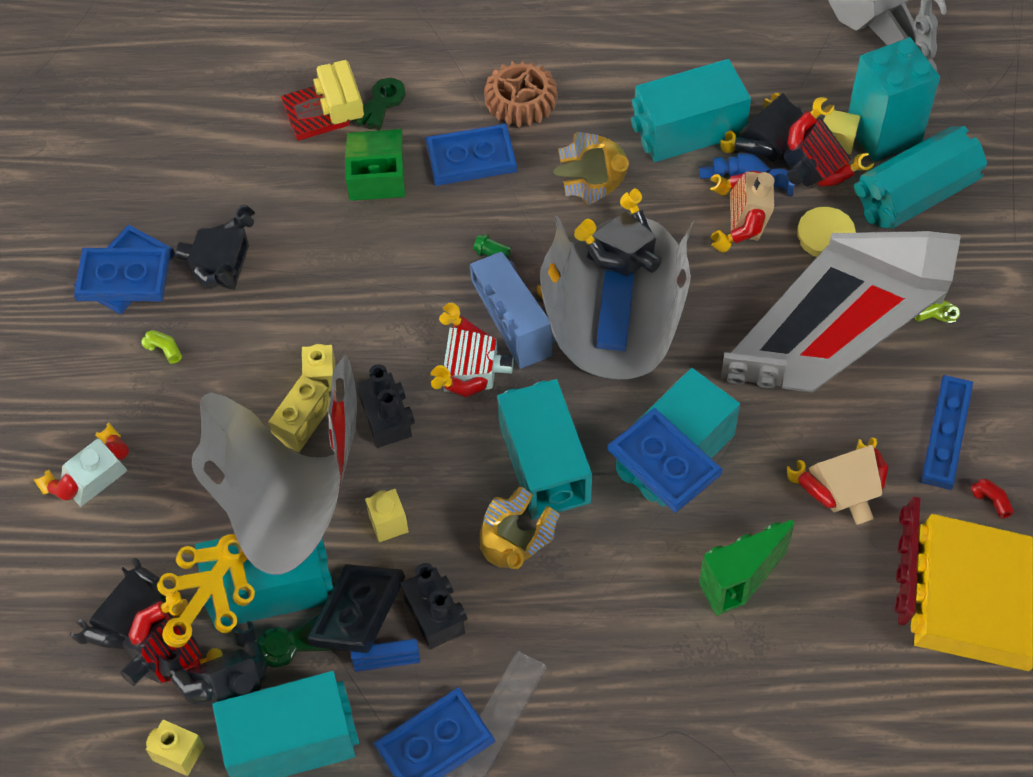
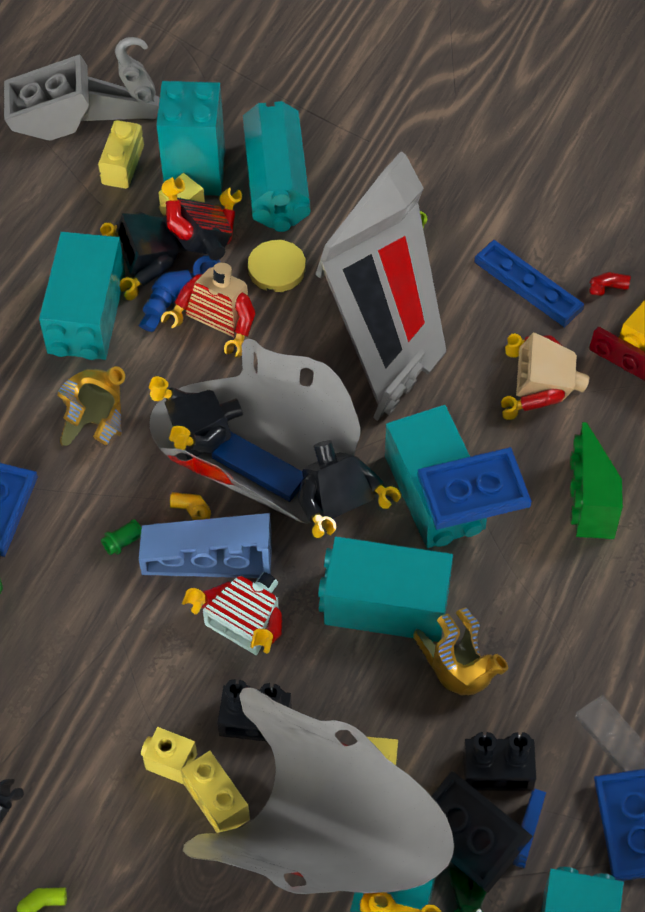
camera: 65 degrees left, 0 degrees up
none -> light yellow brick [98,120,144,189]
none -> black torso [298,440,401,538]

